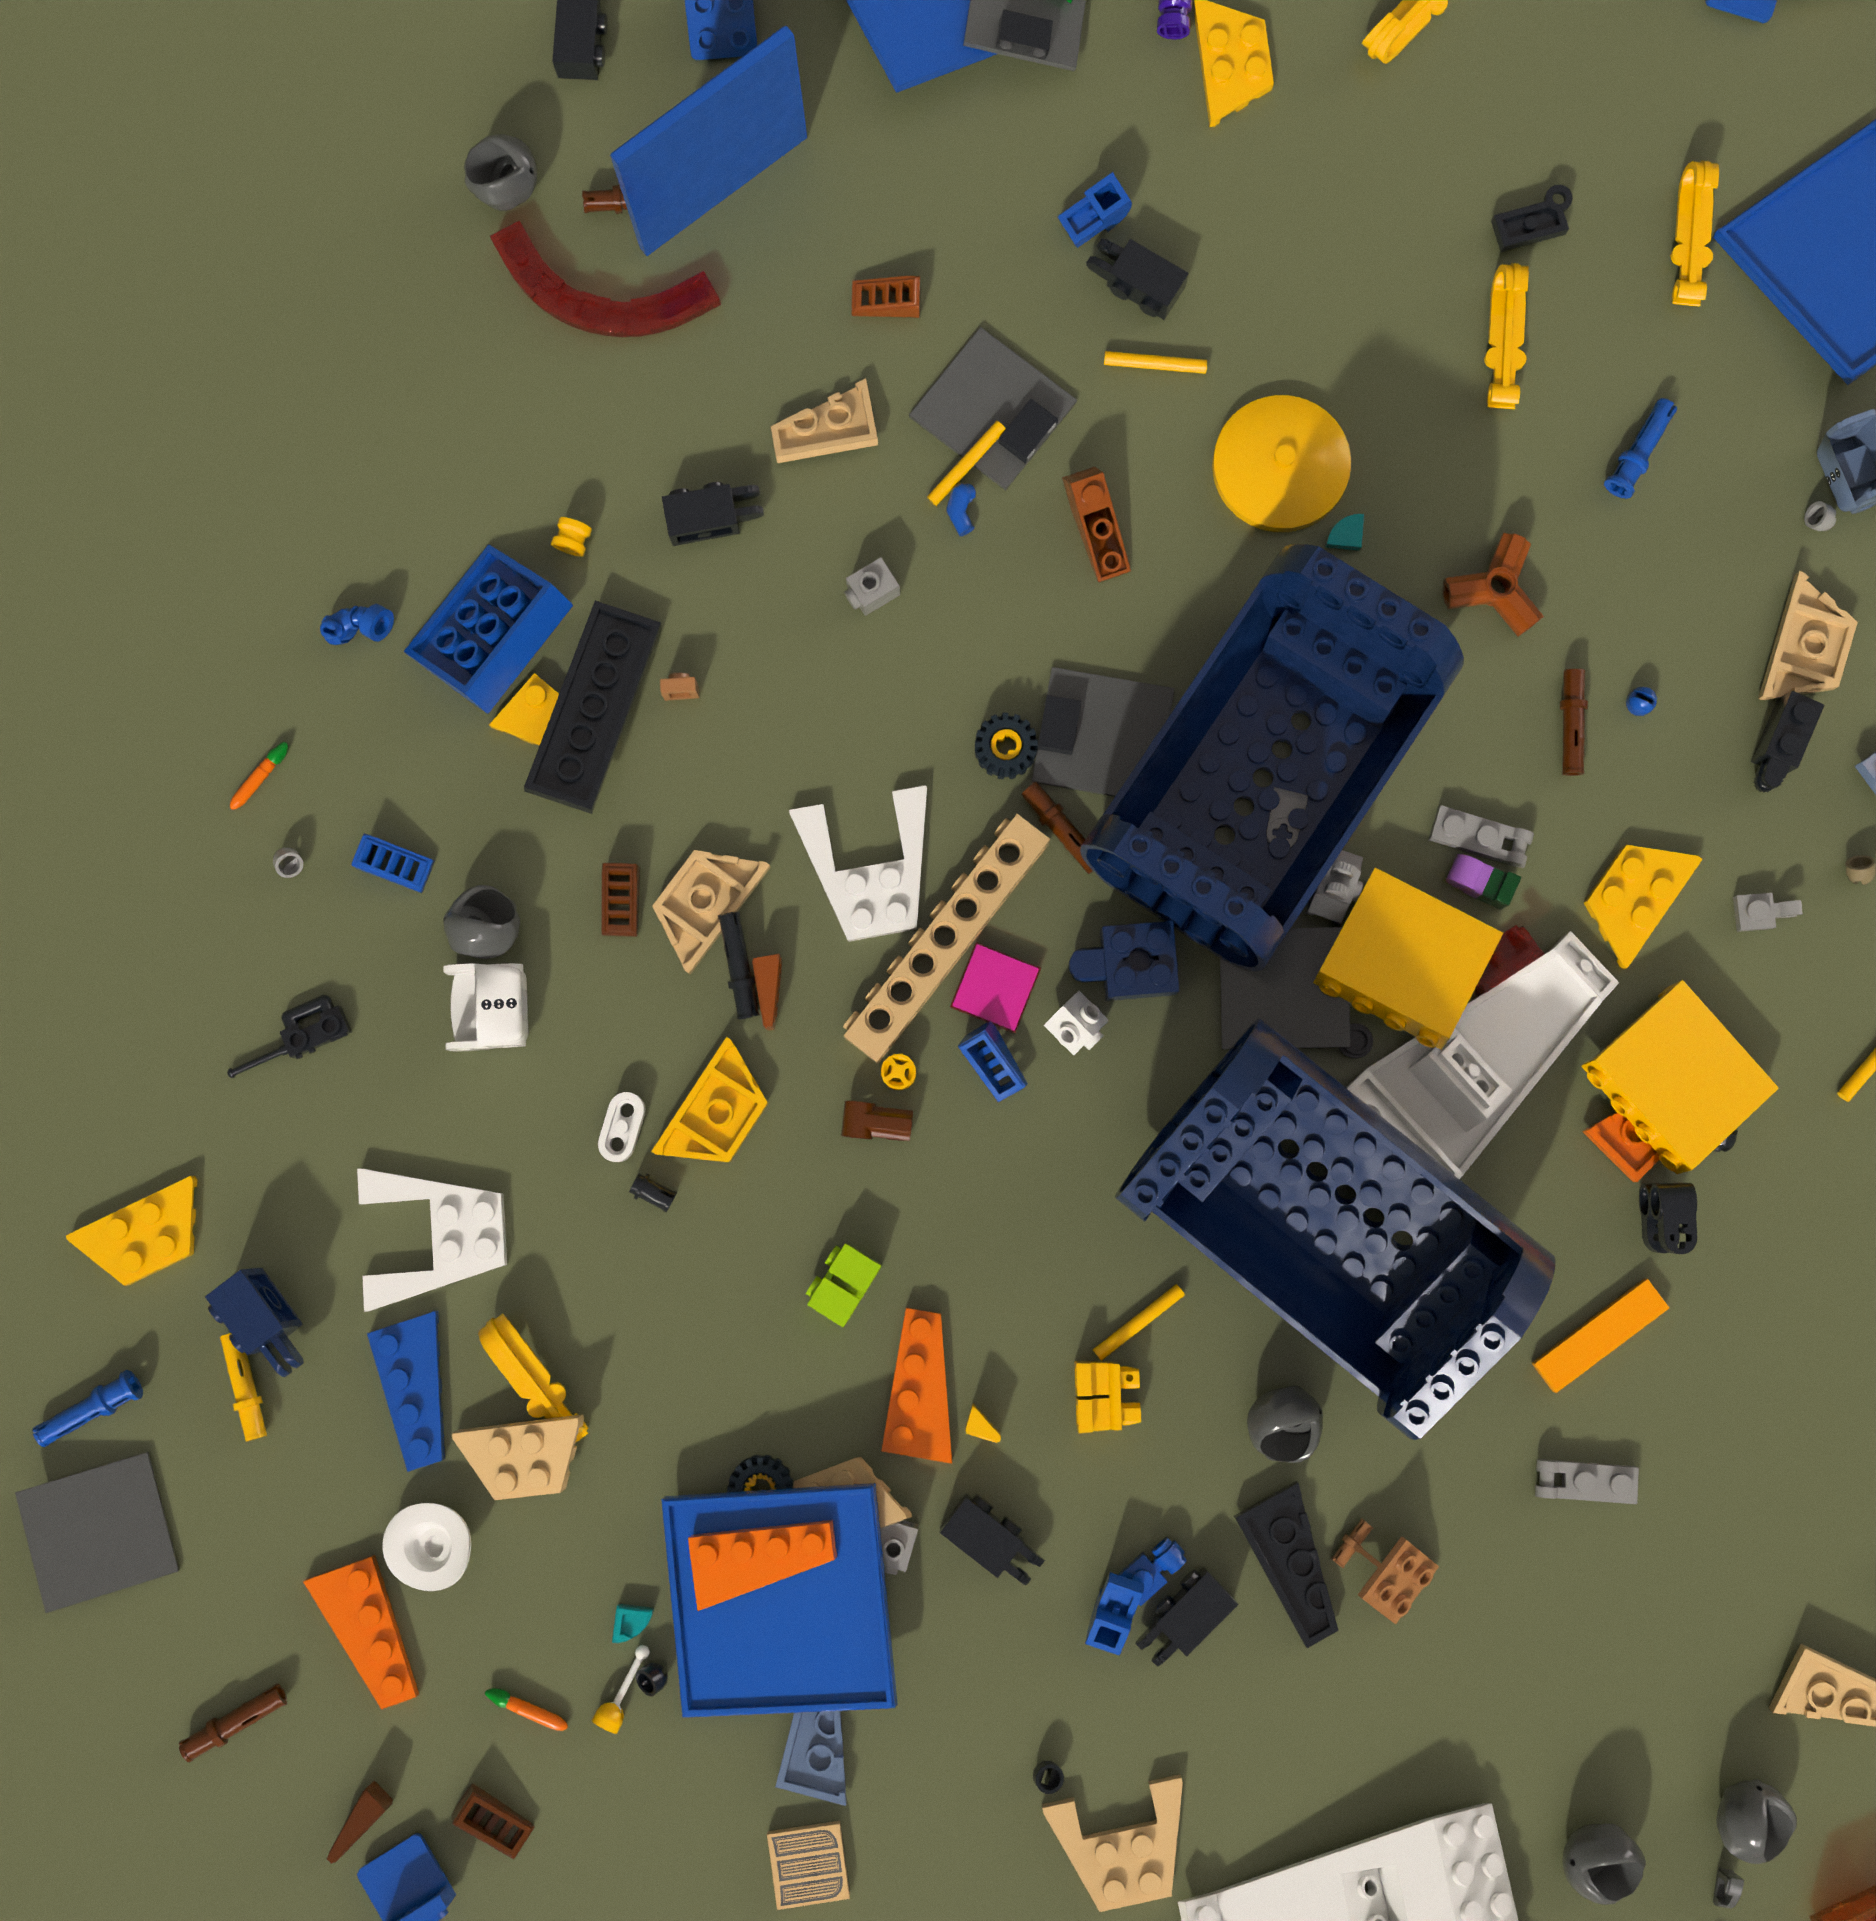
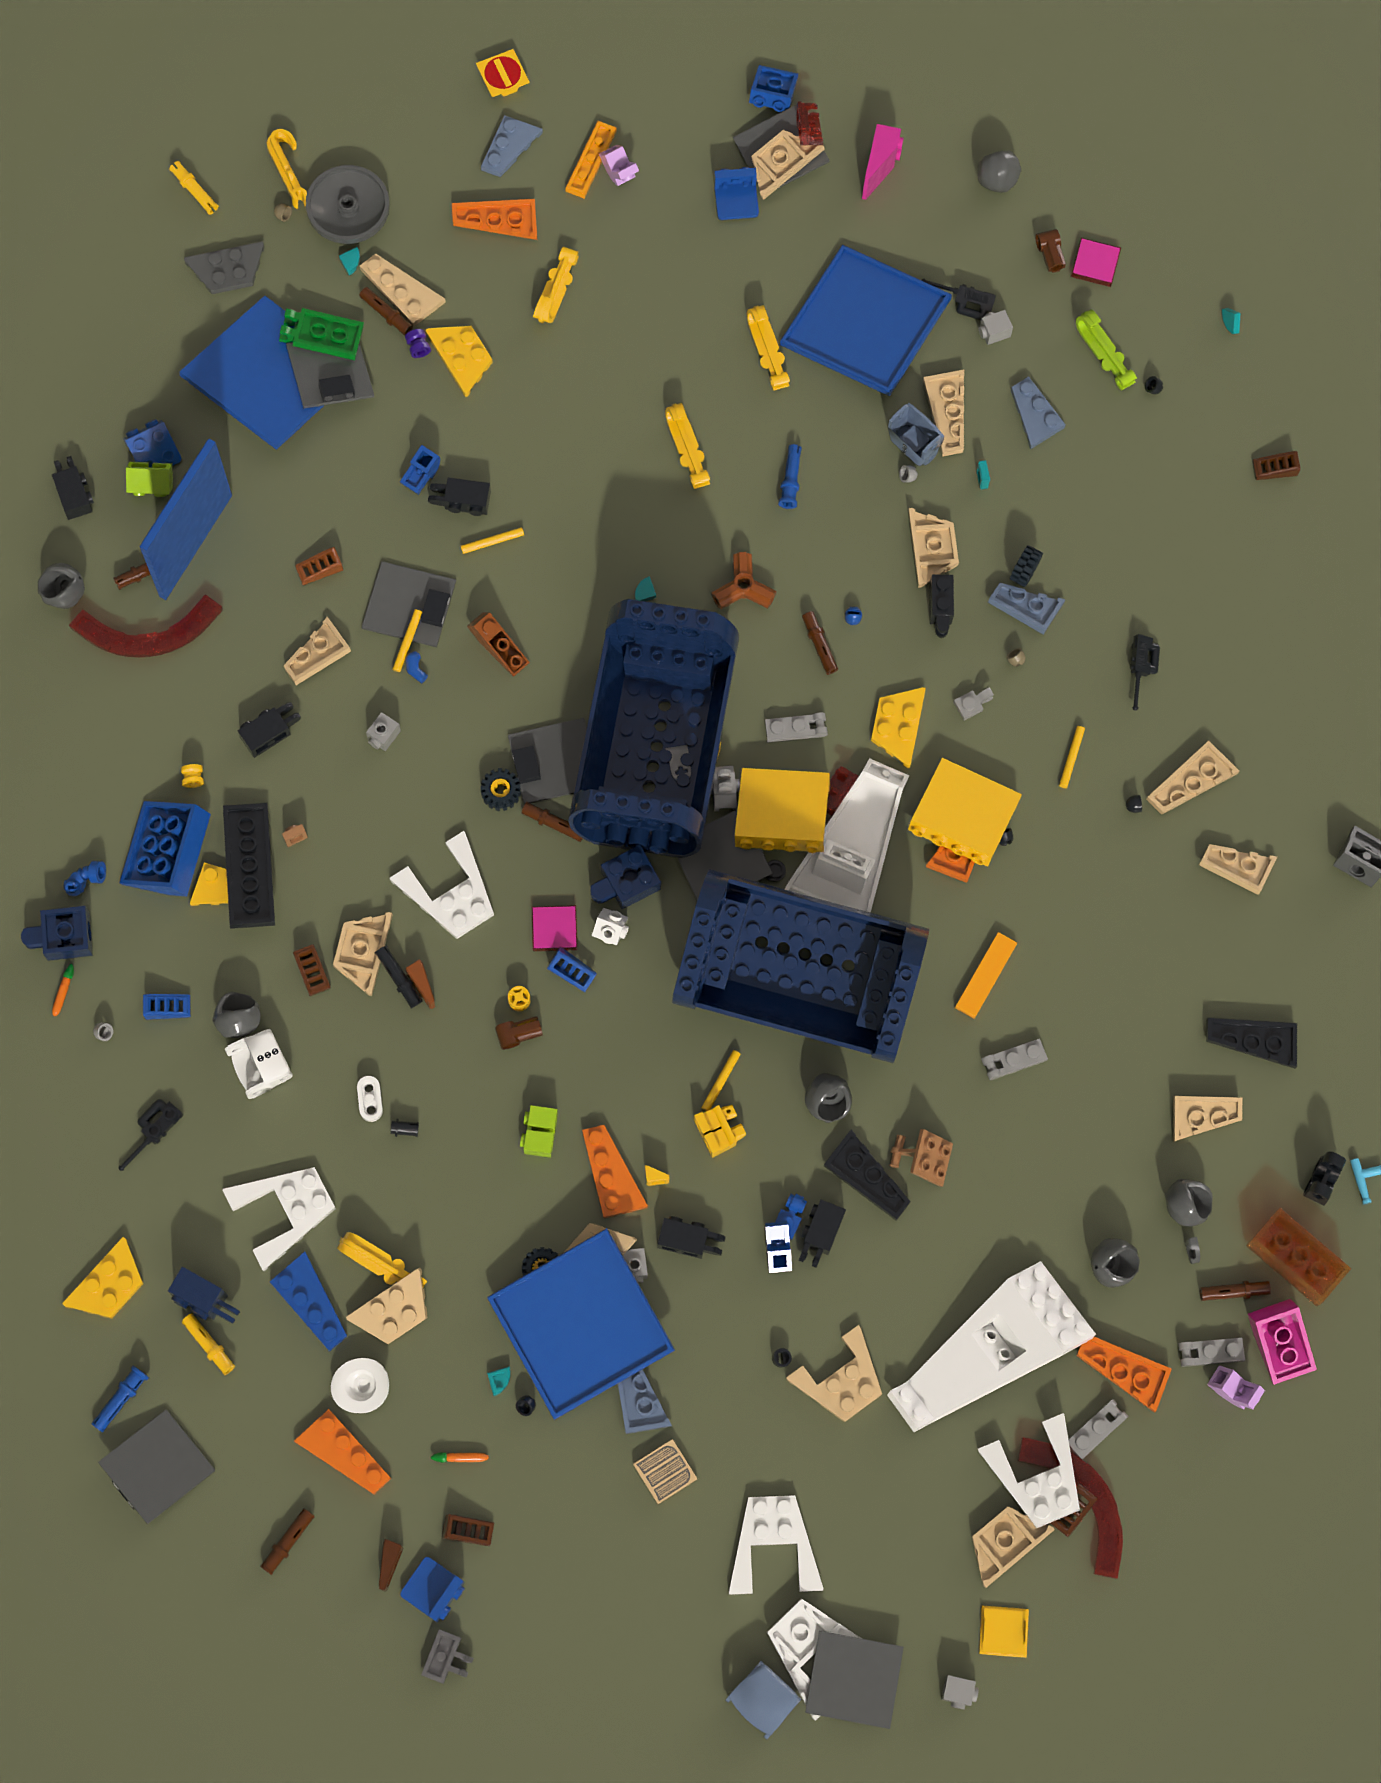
camera: 30 degrees left, 10 degrees down
hinge [591,1645,650,1734] -> none
yellow wing [651,1037,768,1163] -> none
orange wing [688,1520,837,1611] -> none
tan brick [843,814,1050,1064] -> none
yellow dish [1212,395,1351,532] -> none
leg [1446,854,1522,910] -> none
black hinge [1491,185,1573,252] -> none
black piece [1639,1183,1697,1255] -> none
none -> dark blue brick [21,906,93,961]
none -> lime piece [126,462,173,497]

